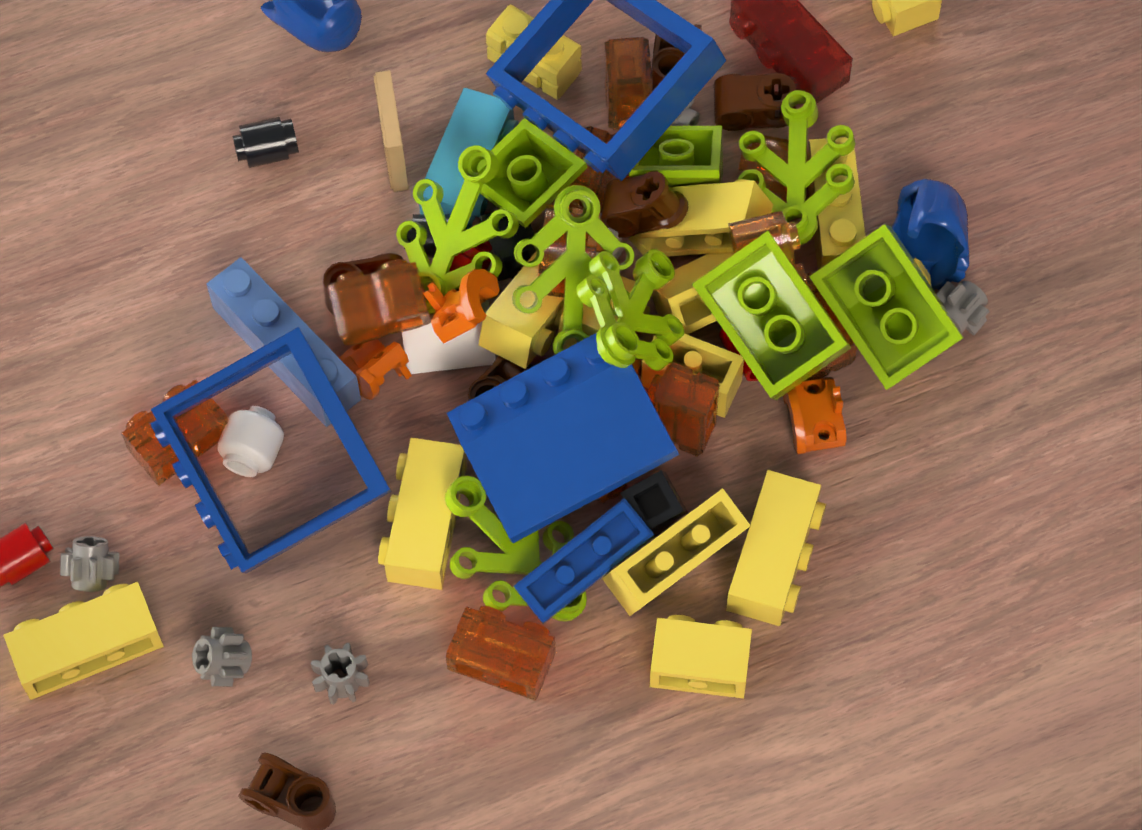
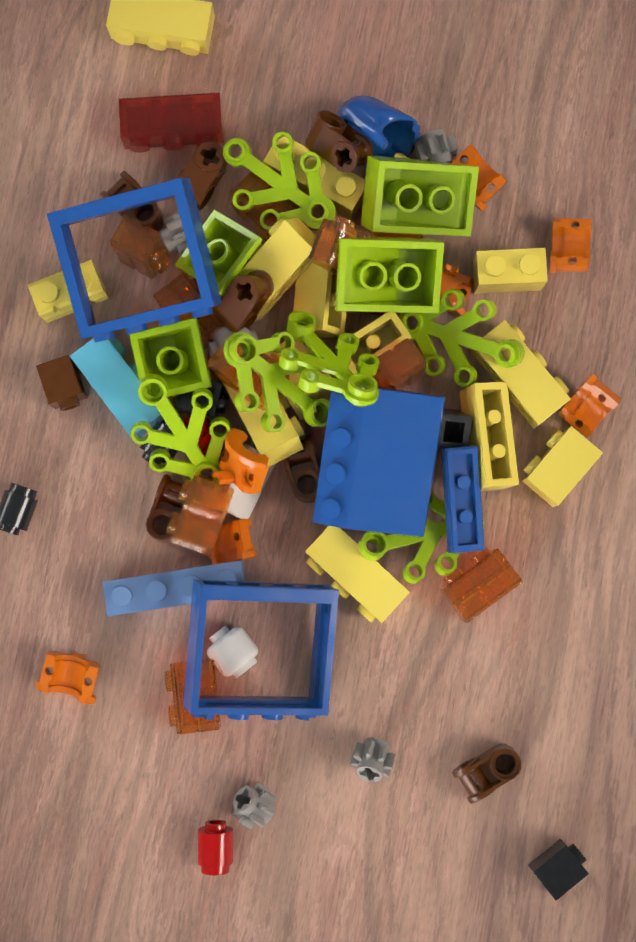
camera: 55 degrees left, 20 degrees up
light yellow brick [3,582,164,700] -> none
light grey gear [311,643,370,705] -> none
tan tile [373,70,409,192] -> none
none -> orange piece [35,651,101,704]
none -> reddish brown brick [36,355,87,411]
none -> reddish brown piece [305,110,373,173]
none -> lime plant [399,289,525,387]
none -> orange piece [451,144,507,212]
none -> light yellow brick [472,248,548,294]
none -> orange piece [549,218,592,273]
none -> orange piece [558,373,622,438]

